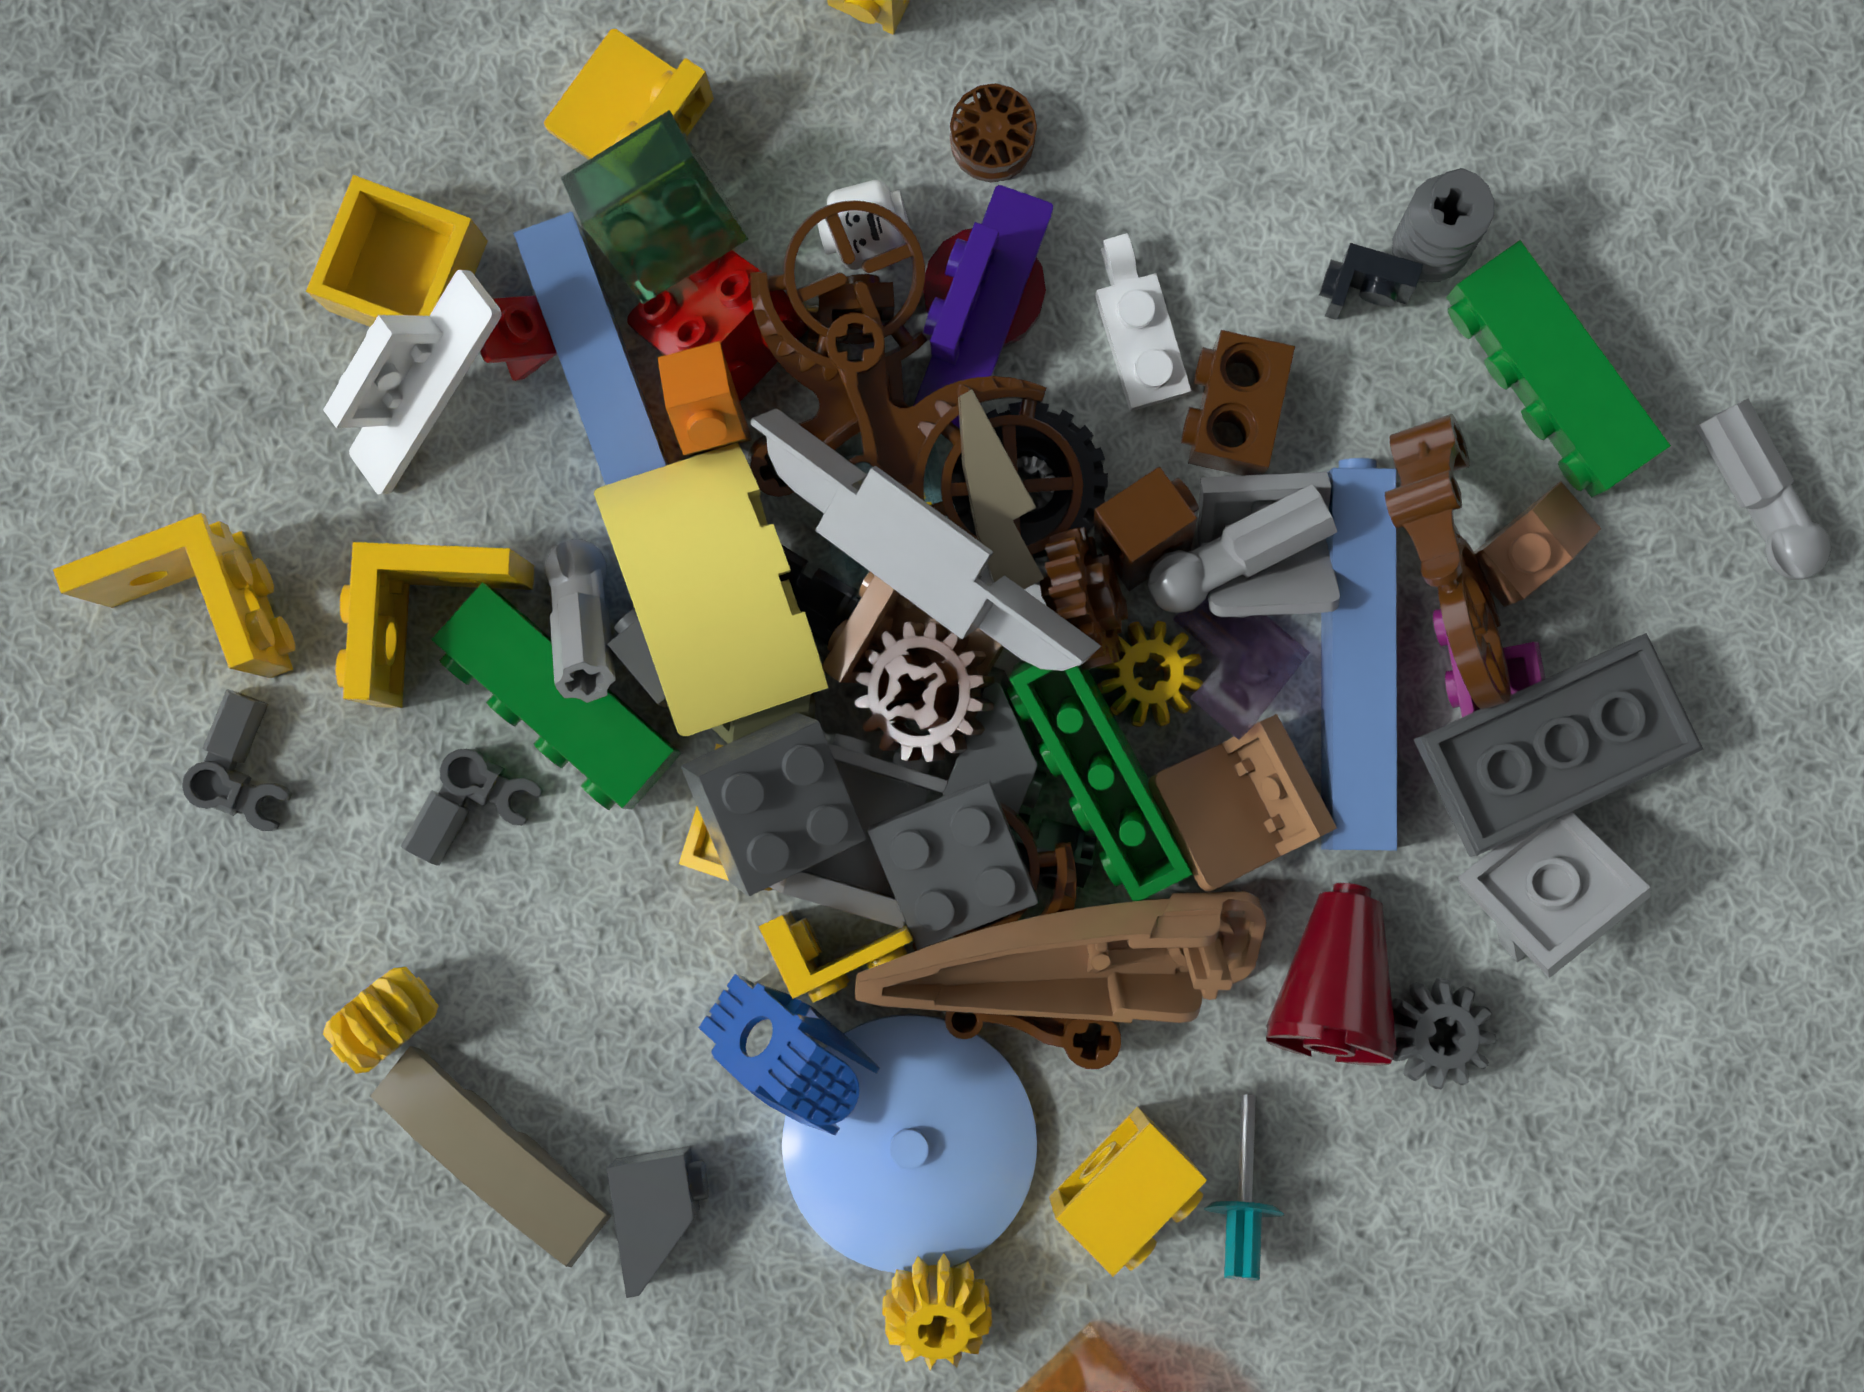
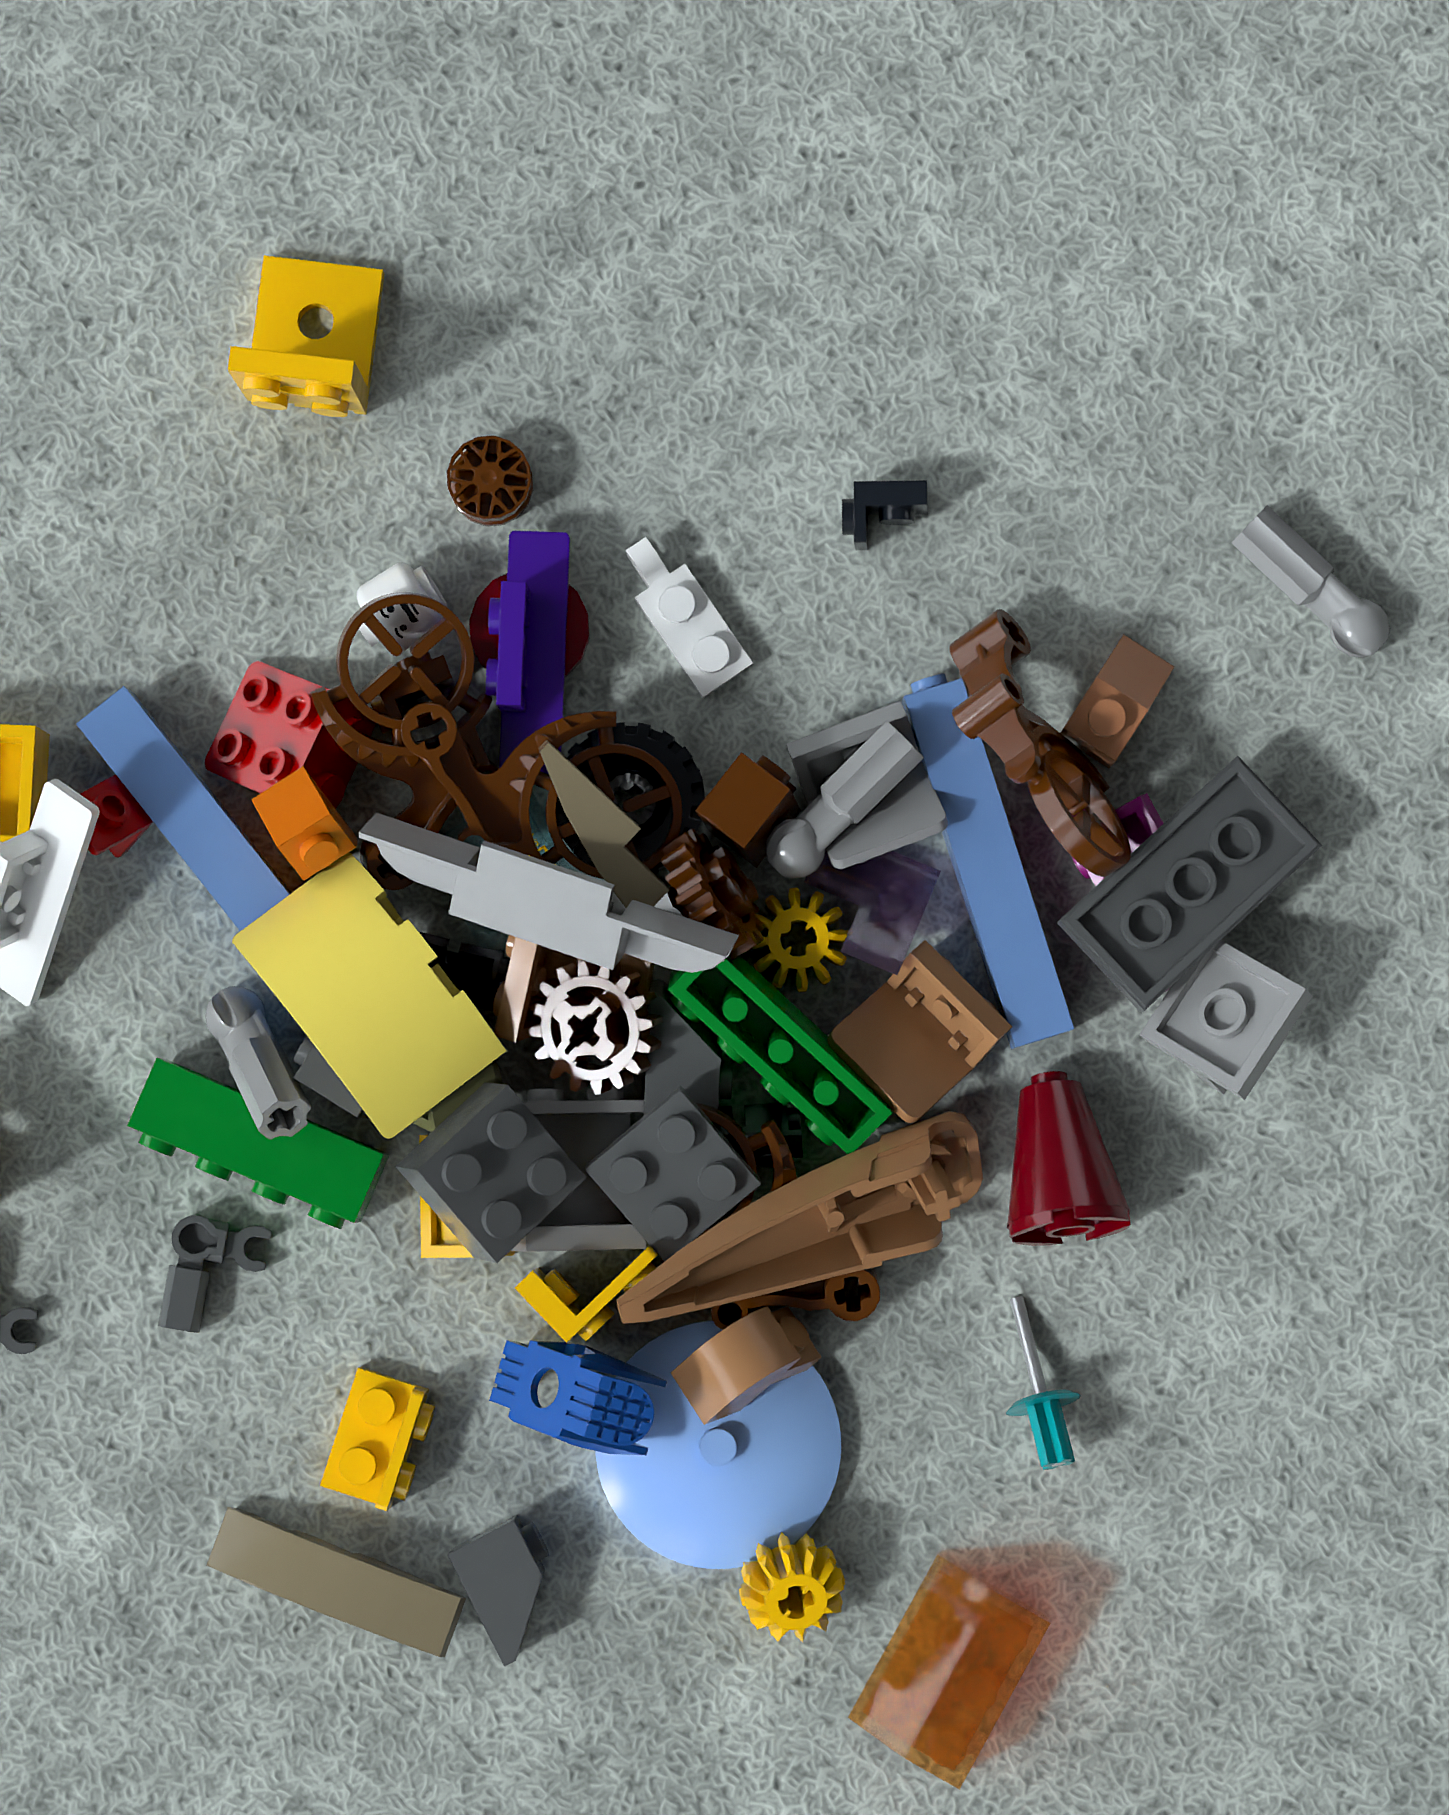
camera: 15 degrees left, 0 degrees up
yellow gear [323,967,439,1074] -> none
yellow bracket [335,542,535,708] -> none
yellow bracket [544,29,714,197] -> none
clear green piece [561,110,749,304] -> none
yellow brick [1049,1106,1207,1277] -> none
reddish brown brick [1181,330,1295,476] -> none
dark grey piece [1392,168,1494,282] -> none
dark grey gear [1392,978,1497,1089] -> none
green brick [1446,240,1671,498] -> none
none -> yellow bracket [320,1367,435,1511]
none -> medium nougat brick [671,1306,822,1425]

